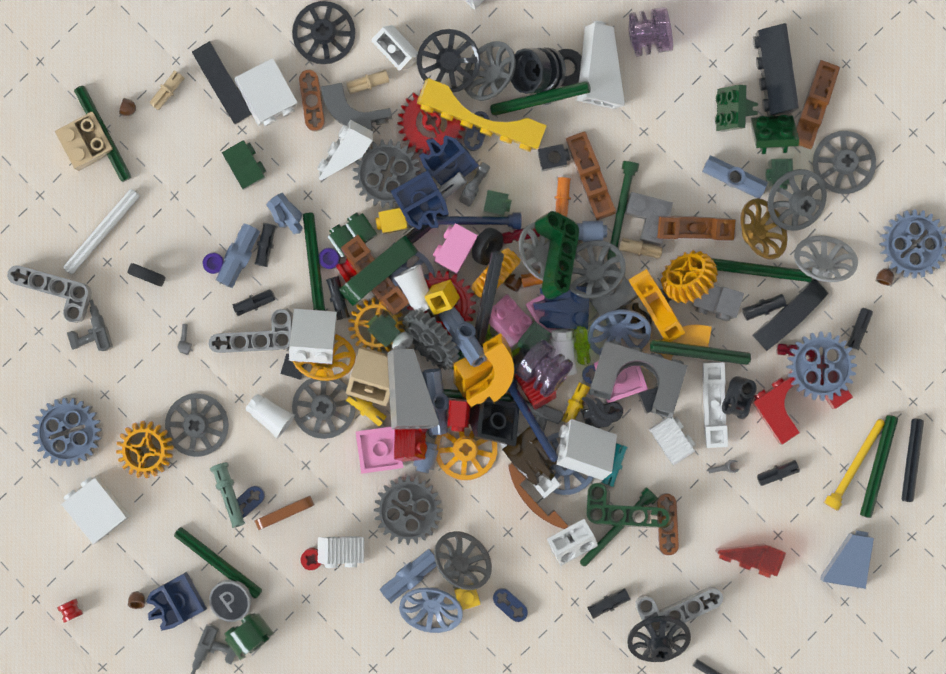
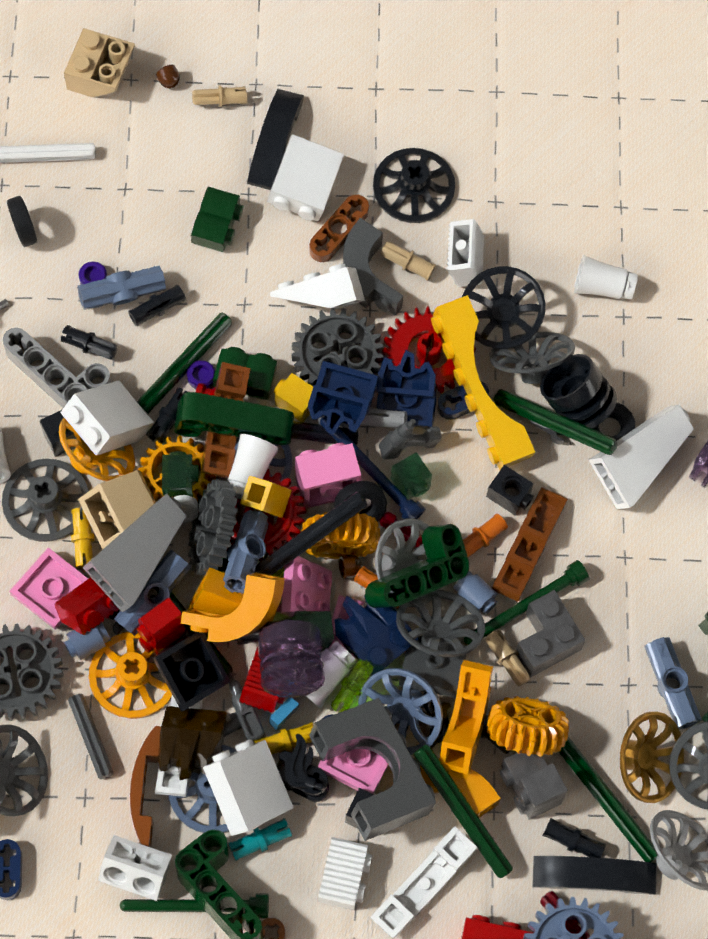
camera: 45 degrees right, 20 degrees down
dark green axle [74,85,131,182] -> none
sand blue rock [266,192,303,234] -> none
dark blue piece [507,375,558,462] -> none
dark orange slope [657,216,736,241] -> none
black piece [722,376,757,419] -> none
none -> dark grey axle [68,694,114,779]
none -> dark azure tile [269,697,299,731]

